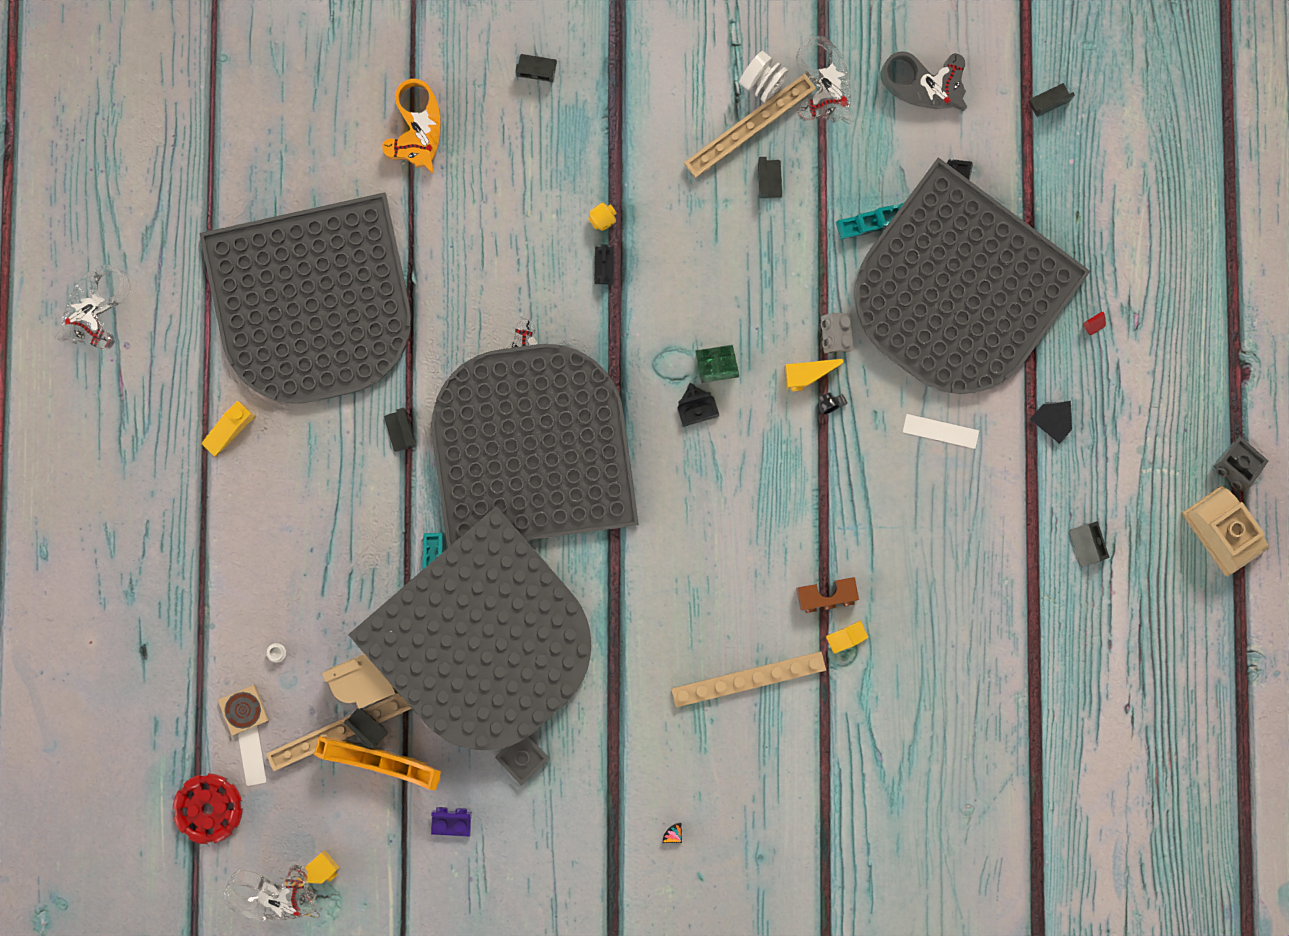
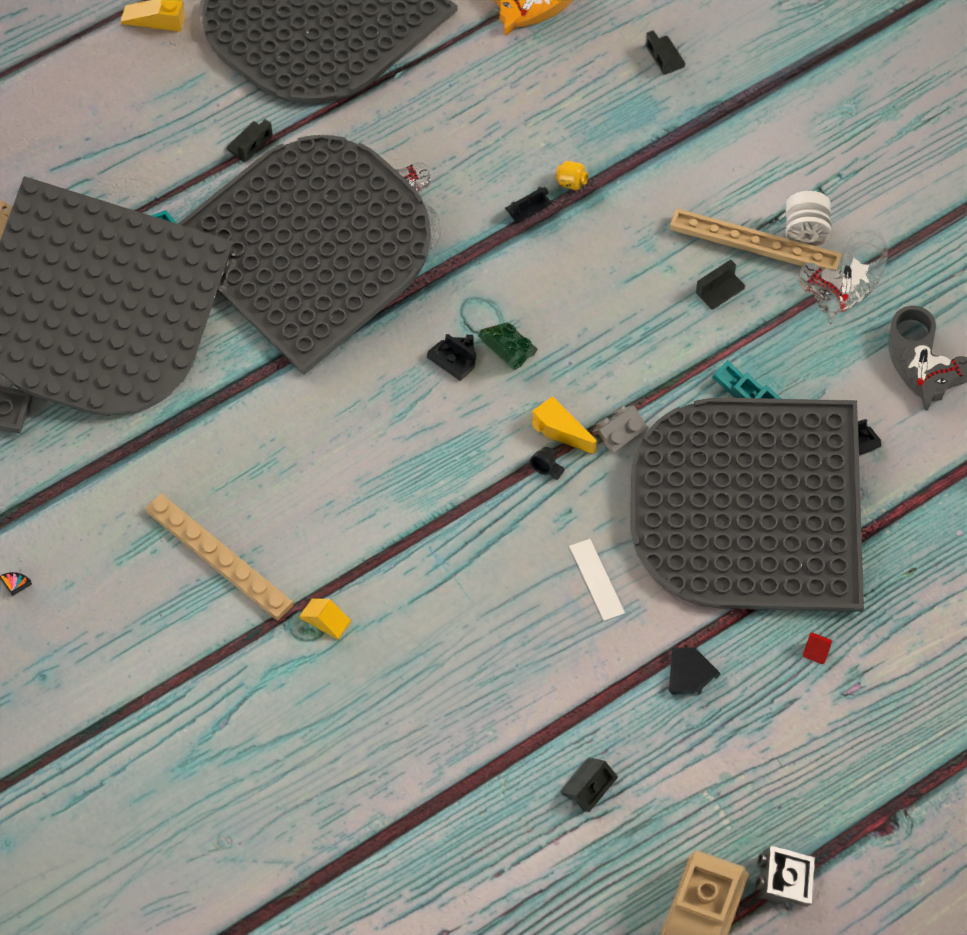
camera: 55 degrees right, 25 degrees down
dark orange arch [796,577,859,613] -> none

